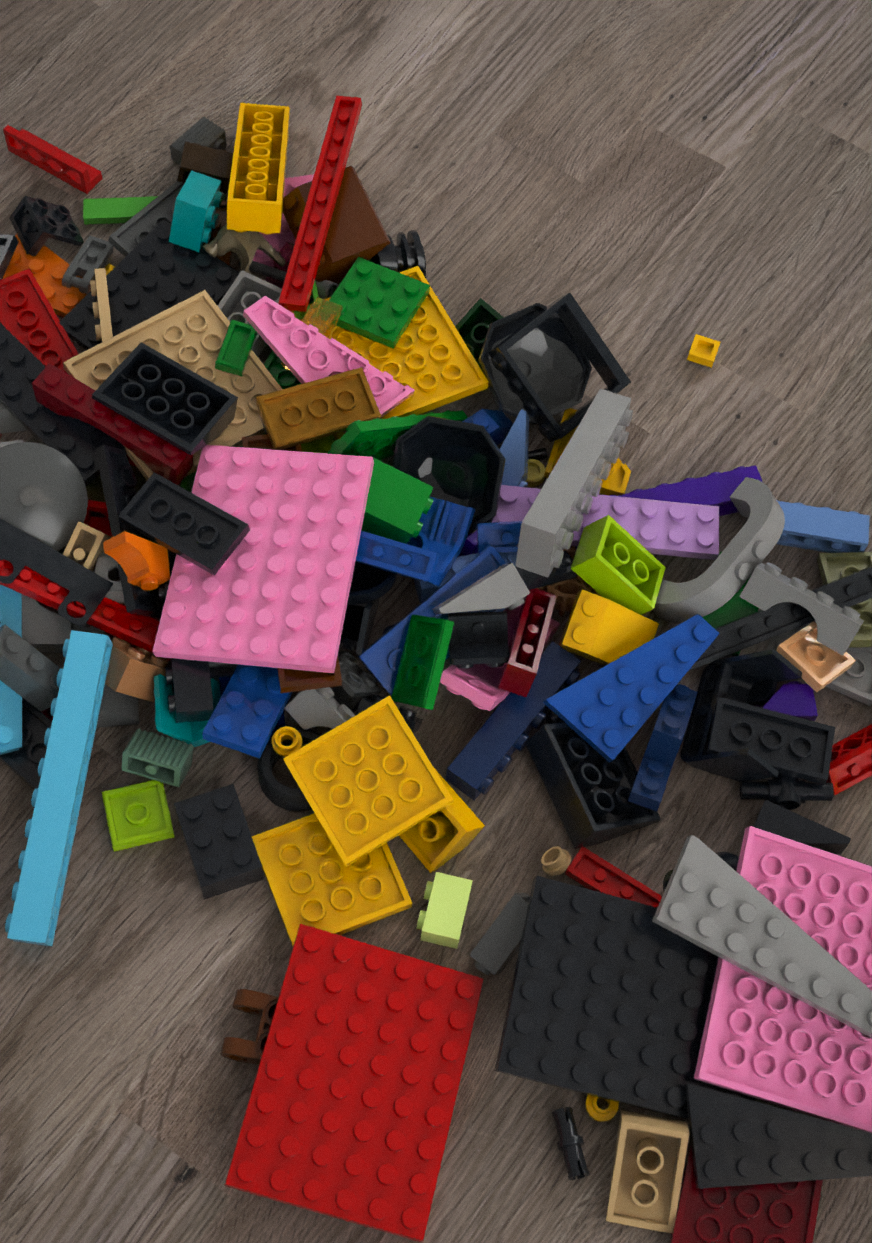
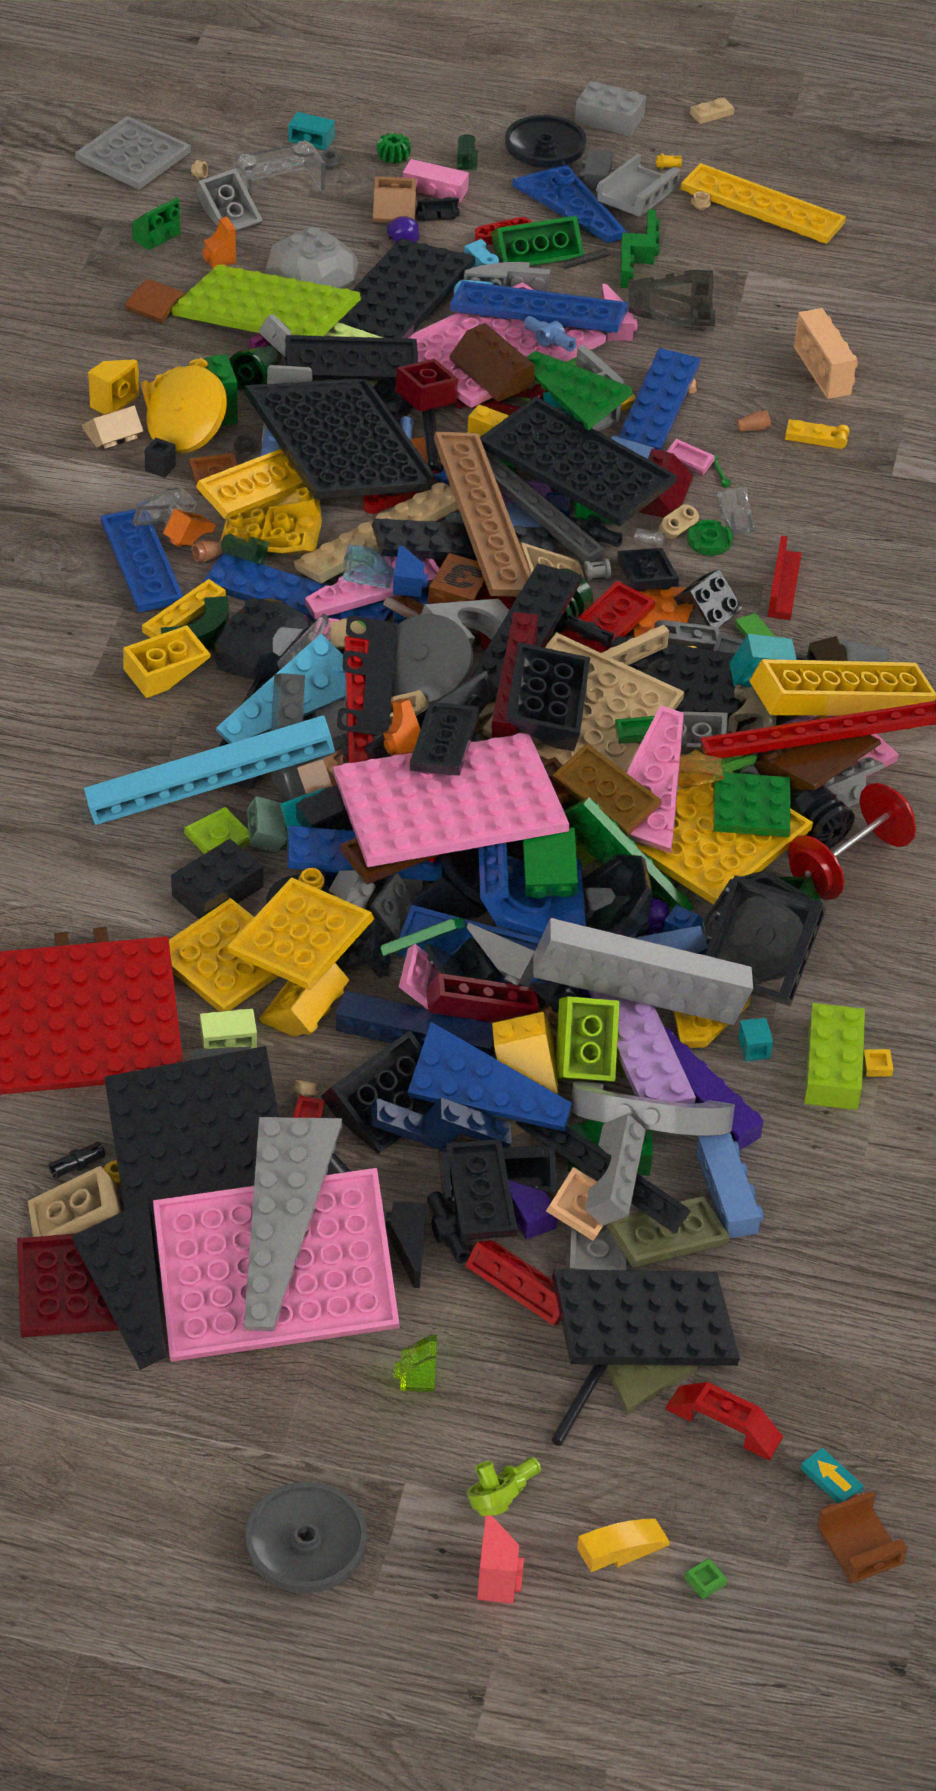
camera: 70 degrees right, 15 degrees down
none -> black pin [565,615,614,647]
none -> teal brick [738,1018,773,1062]
none -> red axle [788,782,917,900]
none -> lime brick [804,1003,865,1110]

